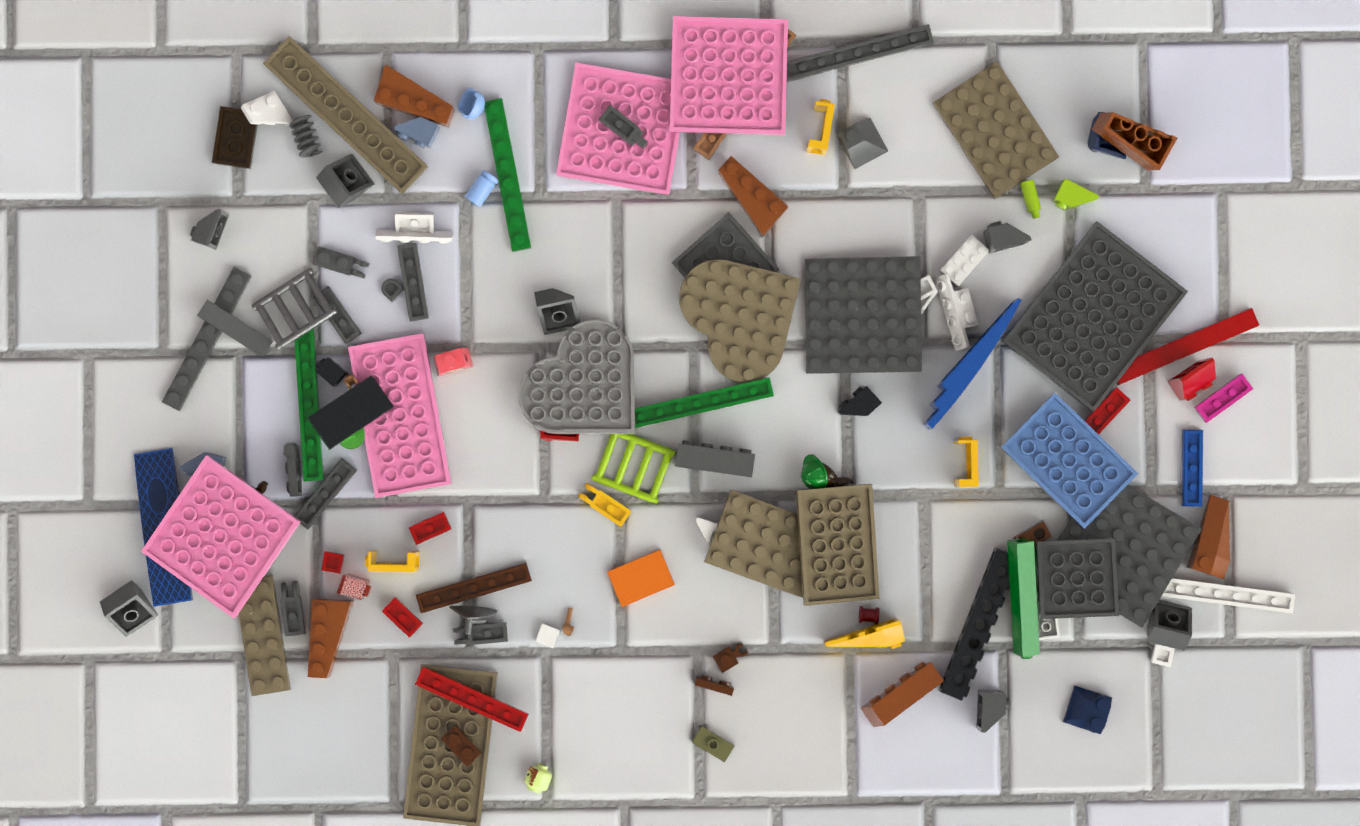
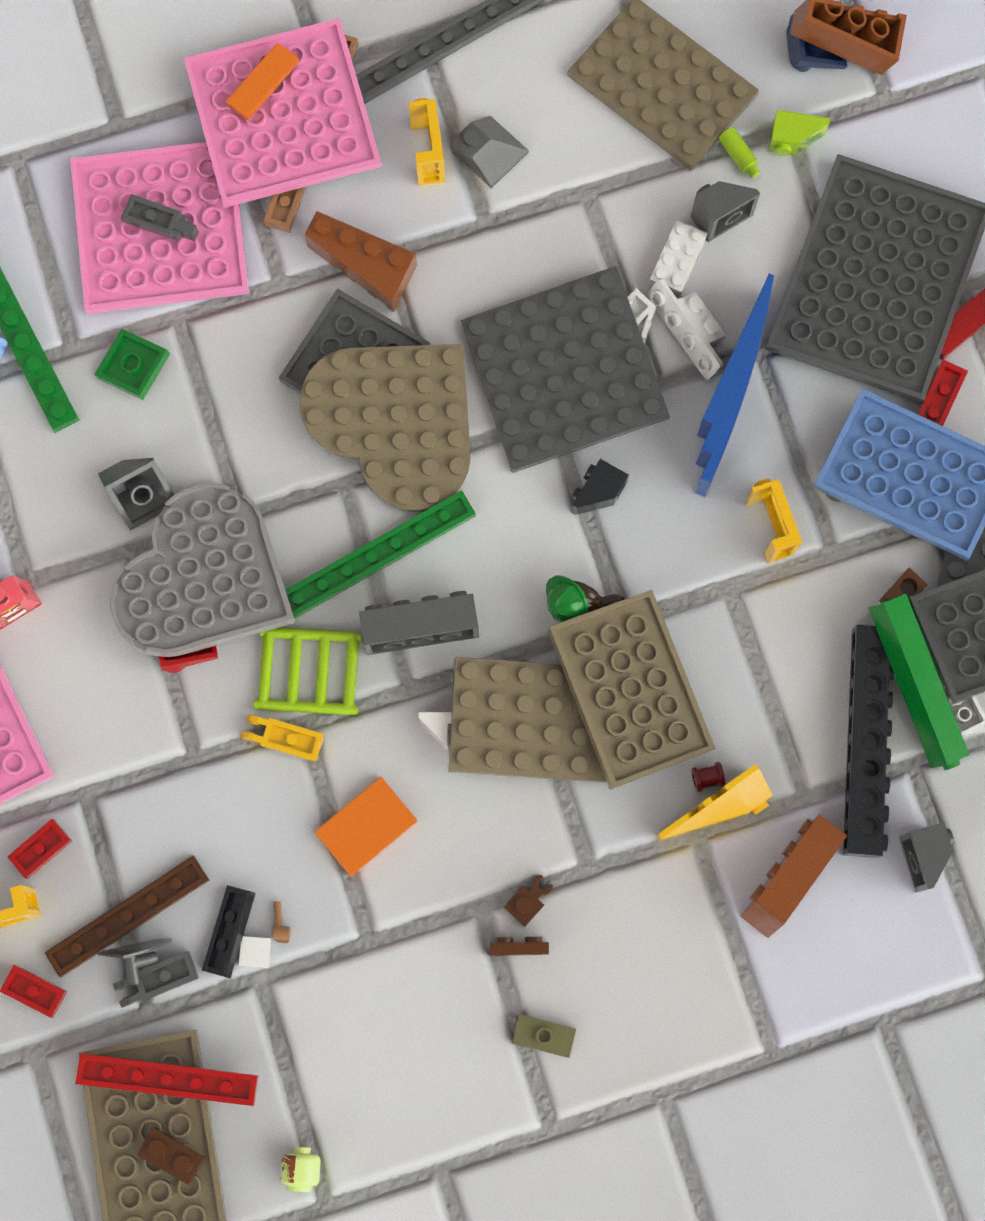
camera: 15 degrees left, 10 degrees down
none -> green plate [94,329,170,400]
none -> black tile [202,885,256,979]
none -> orange tile [226,42,299,121]

